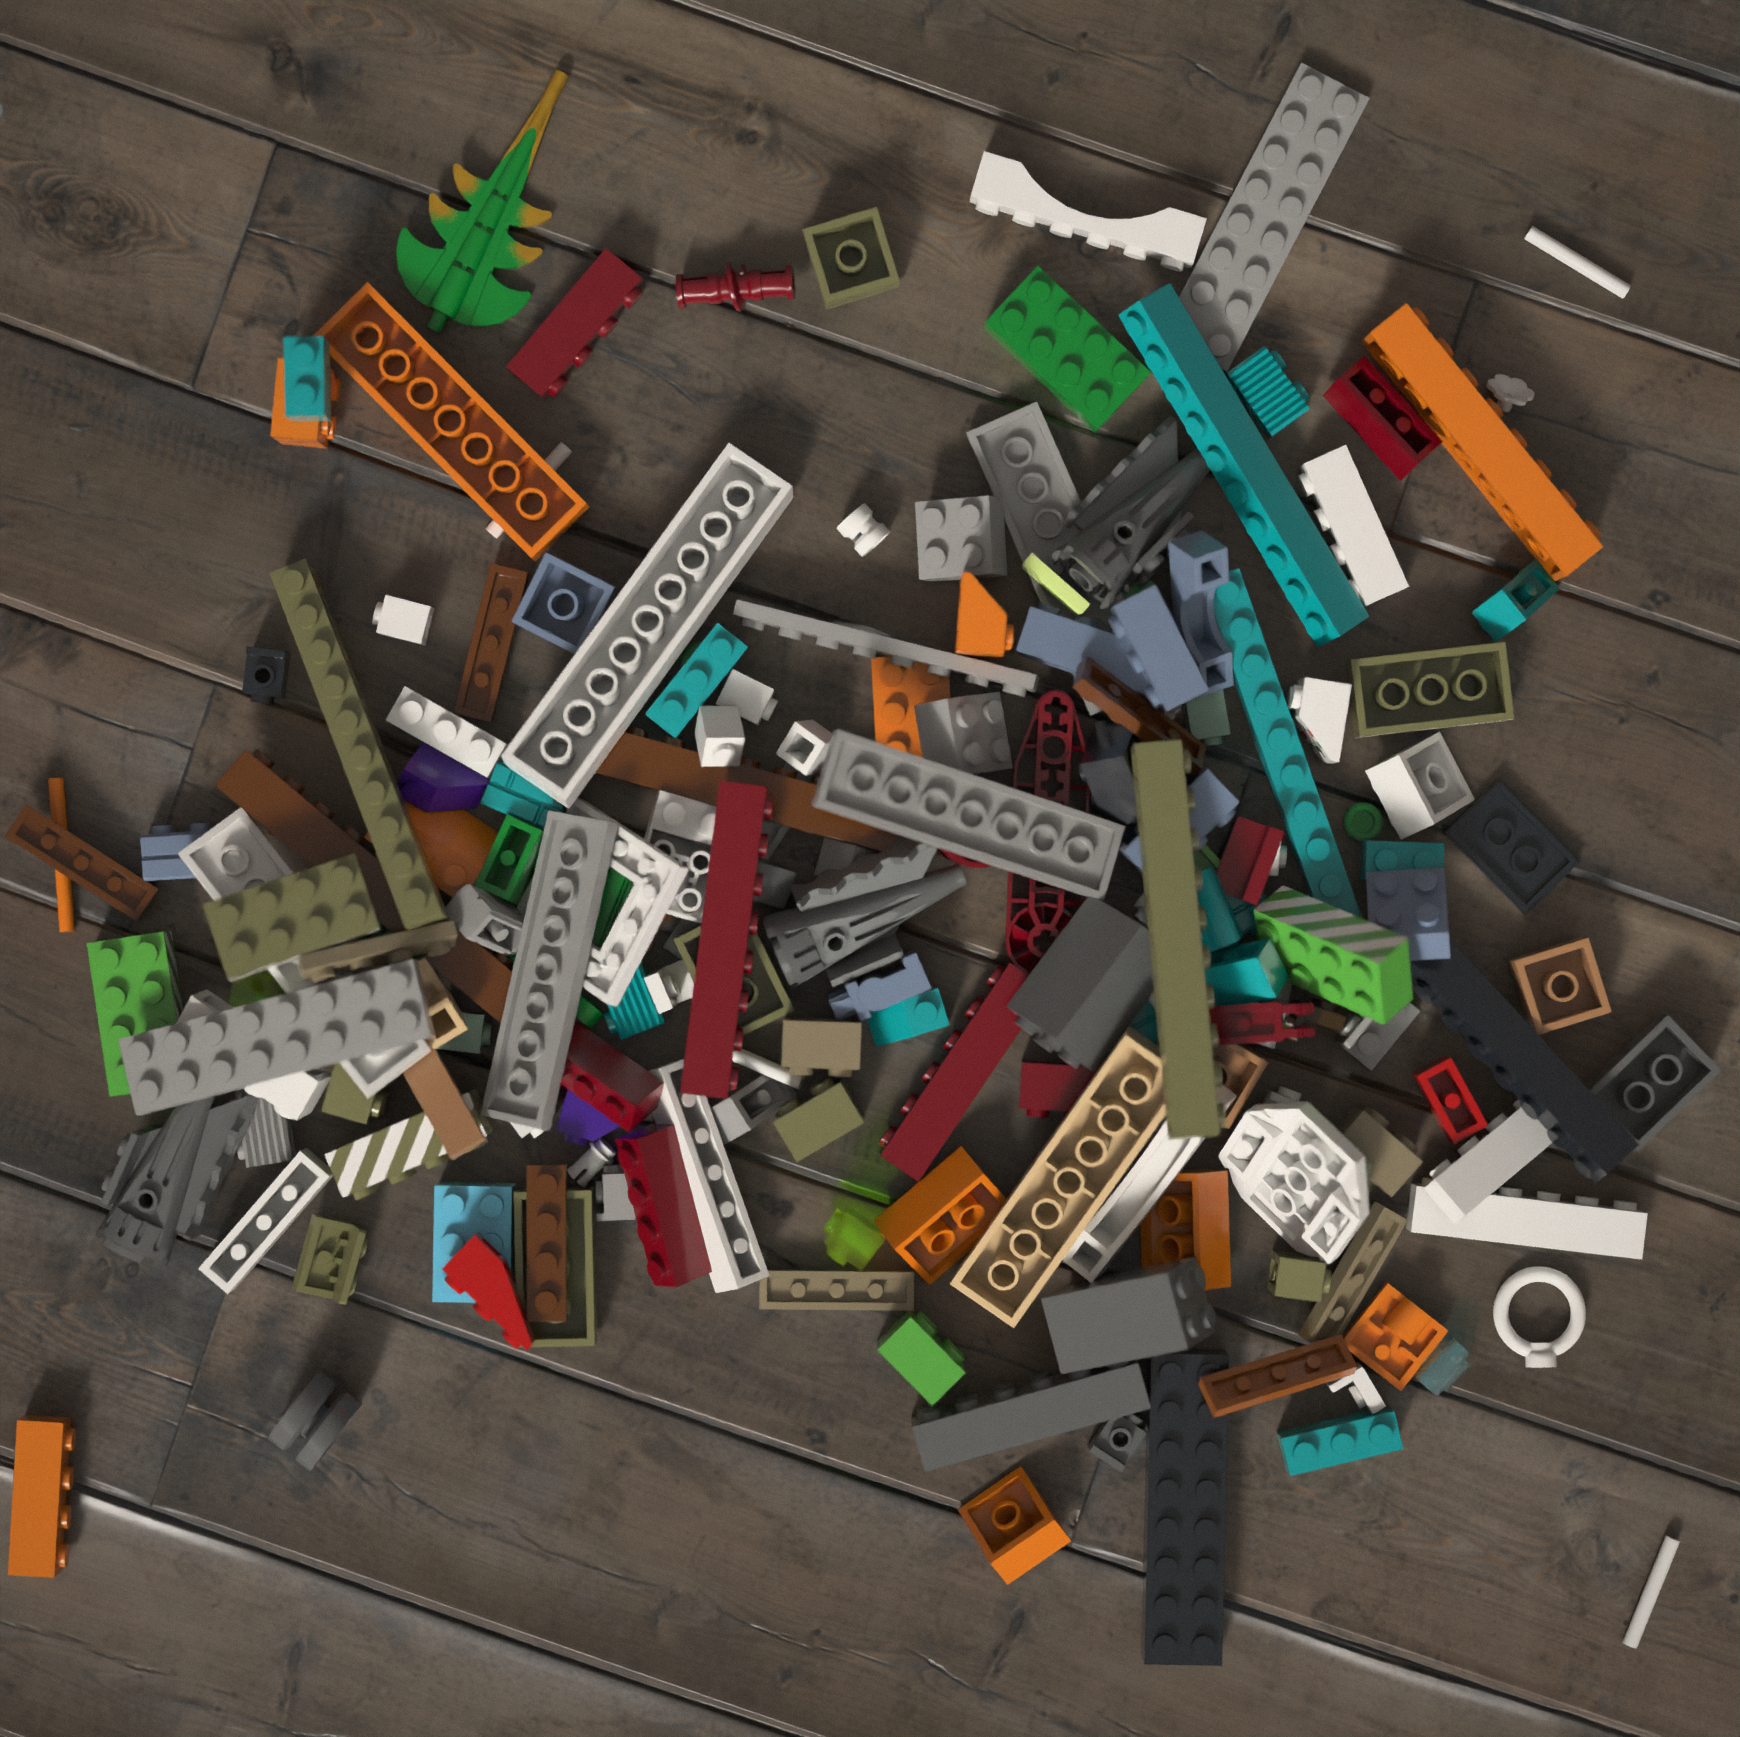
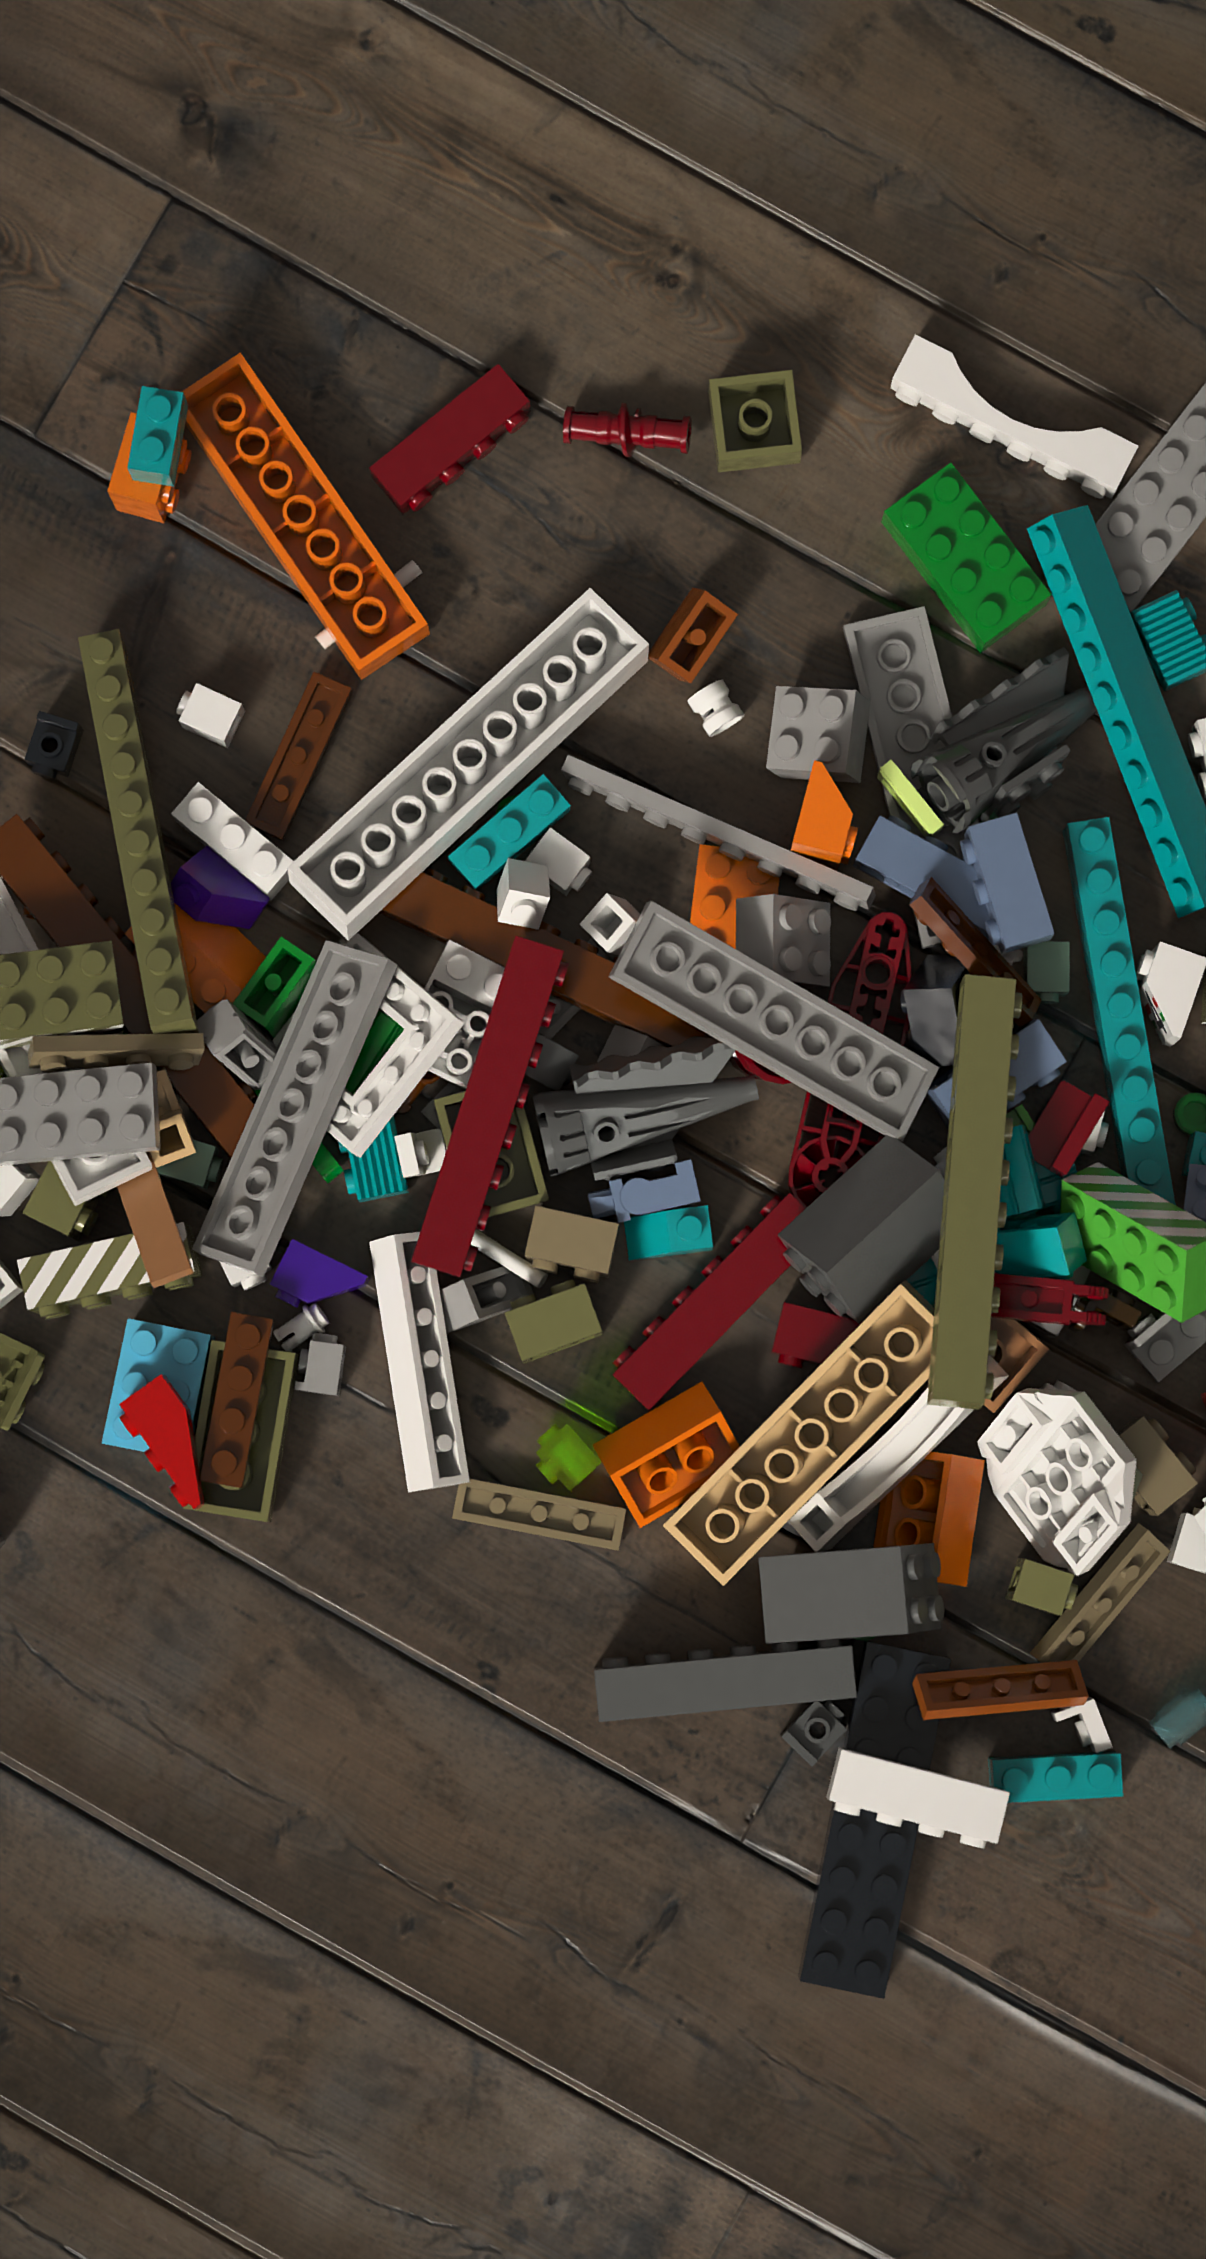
camera: 10 degrees right, 5 degrees down
green animal [396,69,569,334] -> none
teal brick [480,761,566,830] -> none
sand blue brick [511,552,621,654] -> none
dark red brick [561,1020,664,1132] -> none
dark red brick [615,1124,712,1288] -> none
bright green brick [877,1311,966,1406] -> none
orange slope [958,1466,1071,1585] -> none
sand blue arch [1169,530,1234,697] -> none
orange plate [1343,1282,1448,1391] -> none
none -> dark orange brick [648,588,738,684]
none -> white brick [826,1747,1010,1849]

